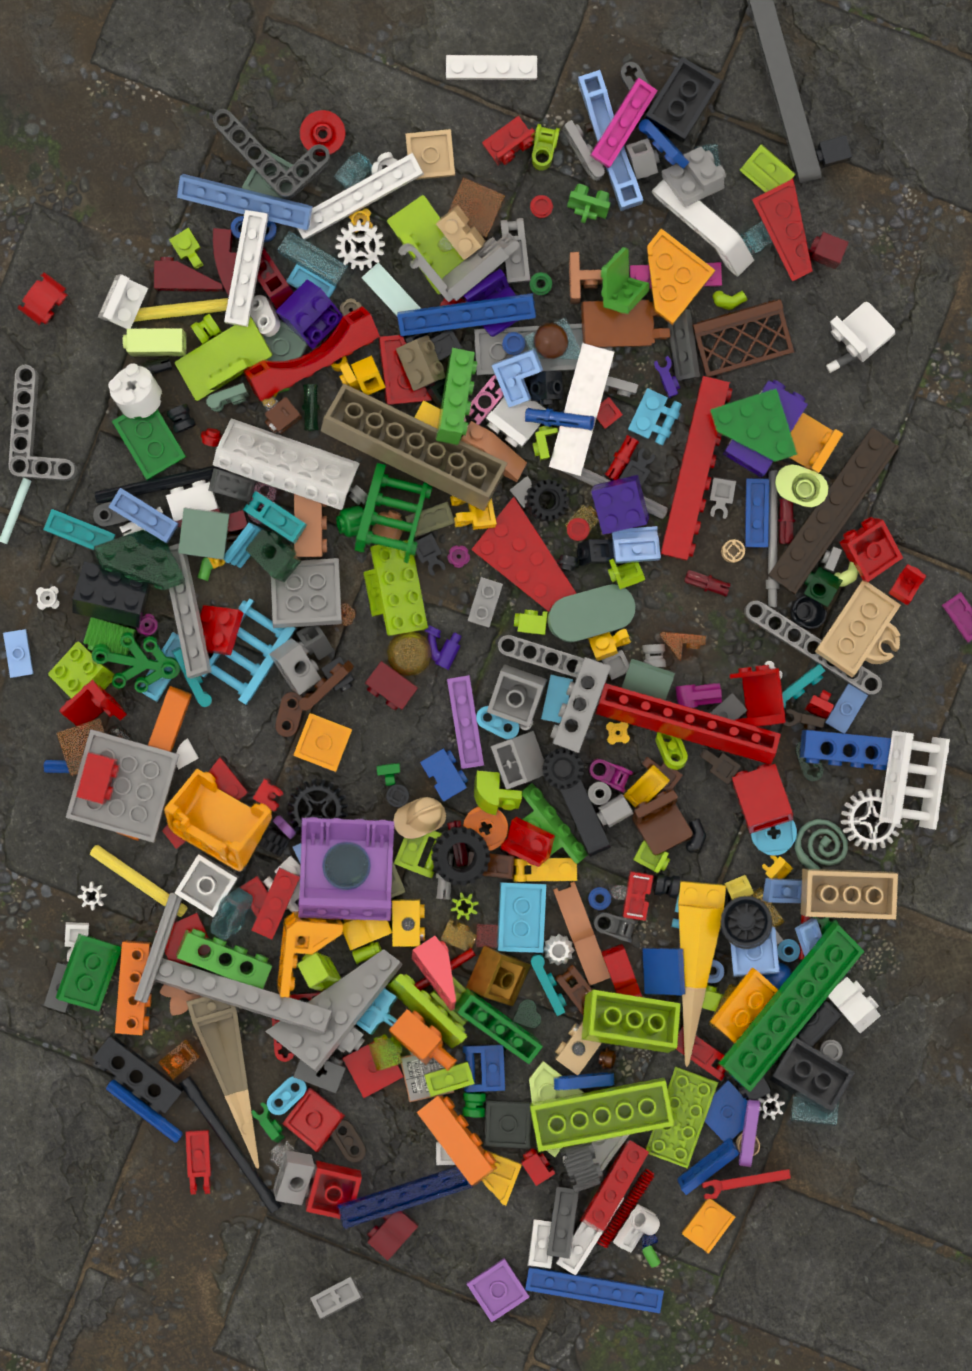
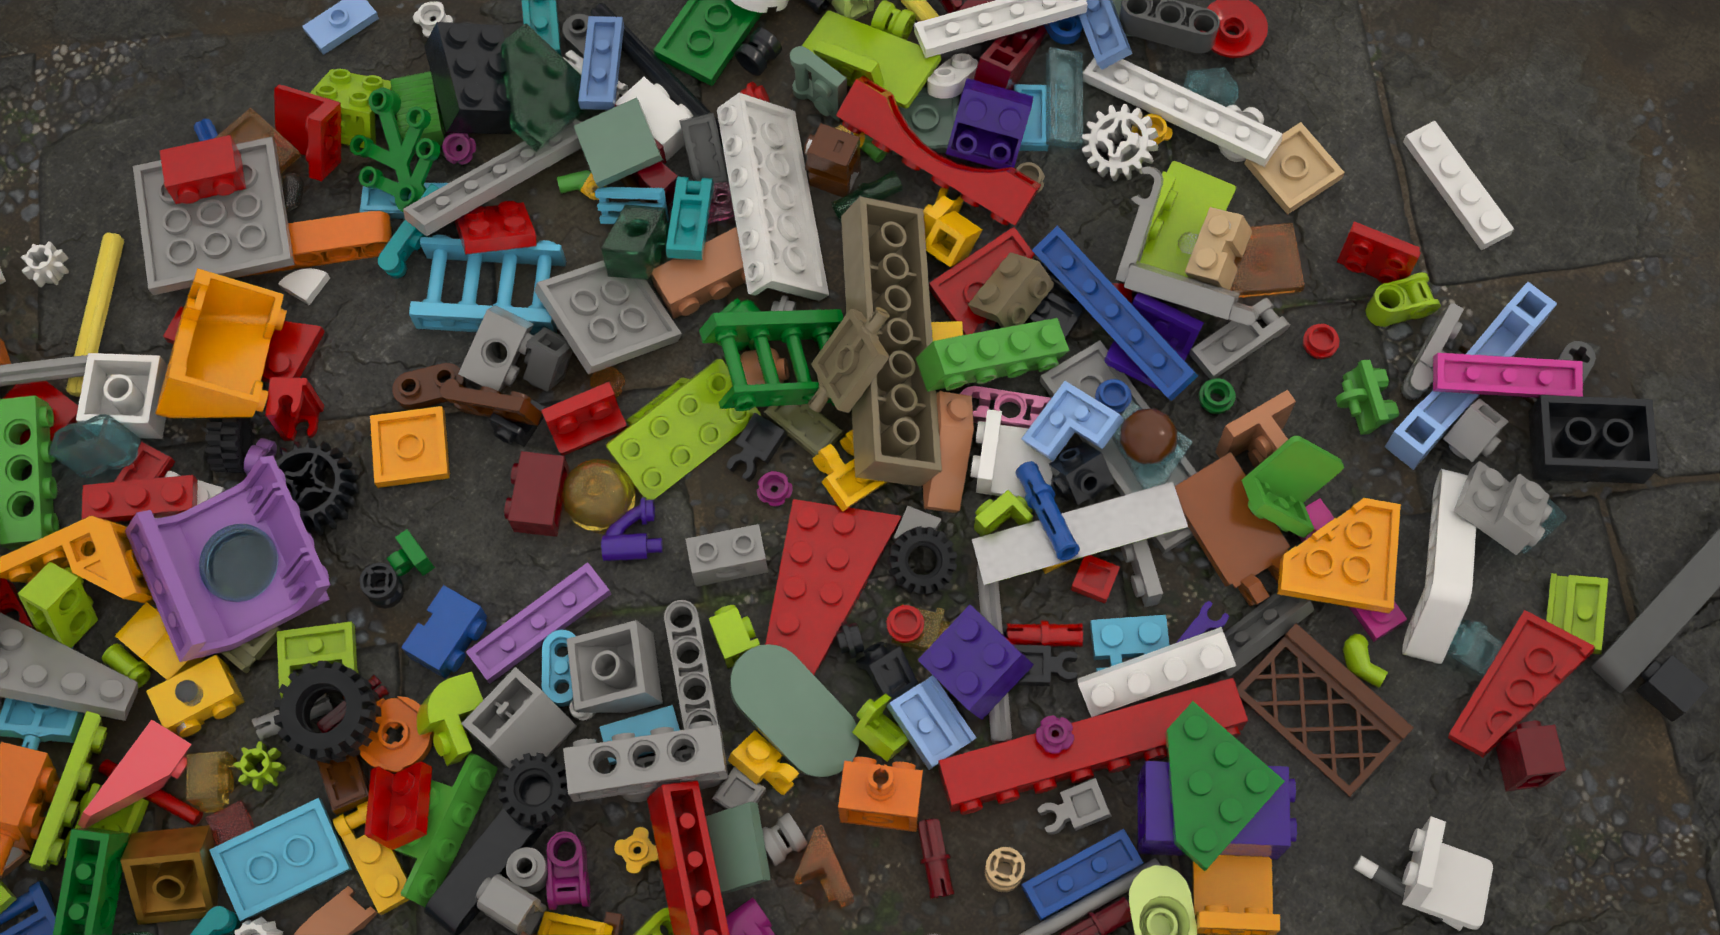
camera: 65 degrees right, 20 degrees down
light aqua tile [362,263,421,316] -> none
tan piece [394,797,446,839] -> none
blue plate [639,119,690,169] -> none
none -> red bracket [541,382,627,456]
none -> dark tan plate [808,307,890,413]
none -> orange brick [838,757,923,832]
none -> magenta plate [1036,715,1074,754]
none -> white plate [1077,627,1236,717]

